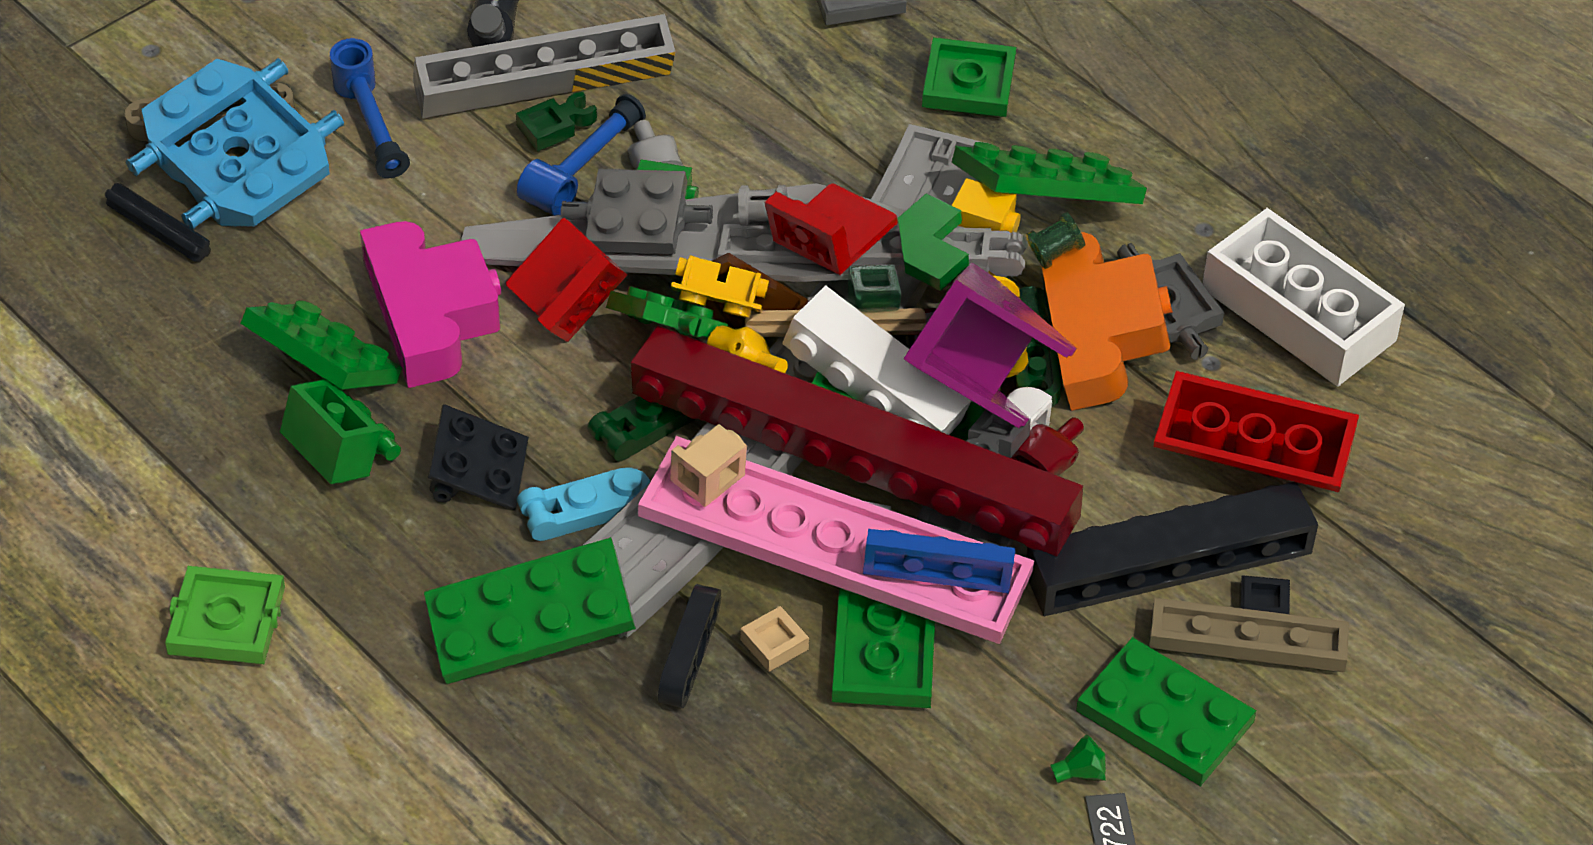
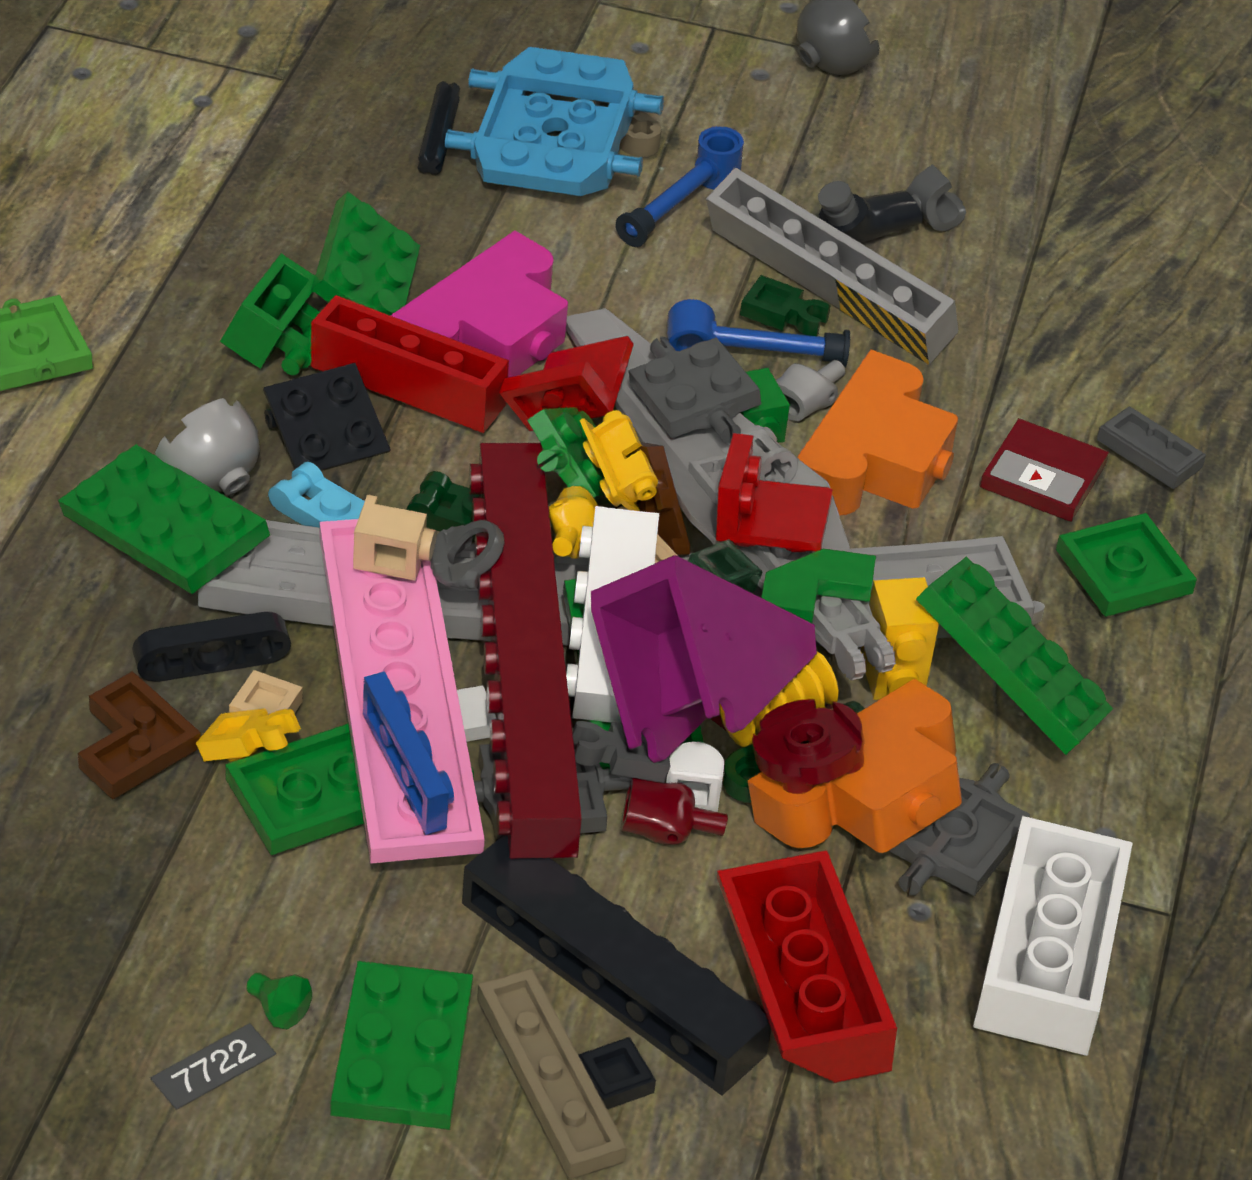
camera: 55 degrees right, 5 degrees down
clear green bush [1026,212,1086,269] -> none
none -> reddish brown plate [78,671,201,800]
none -> light grey cylinder [155,398,260,495]
none -> yellow plate [196,708,301,762]
none -> red brick [311,295,509,433]
none -> dark grey piece [430,520,504,590]
none -> dark red plate [752,699,865,794]
none -> orange brick [797,350,958,515]
none -> dark red tile [980,418,1109,522]

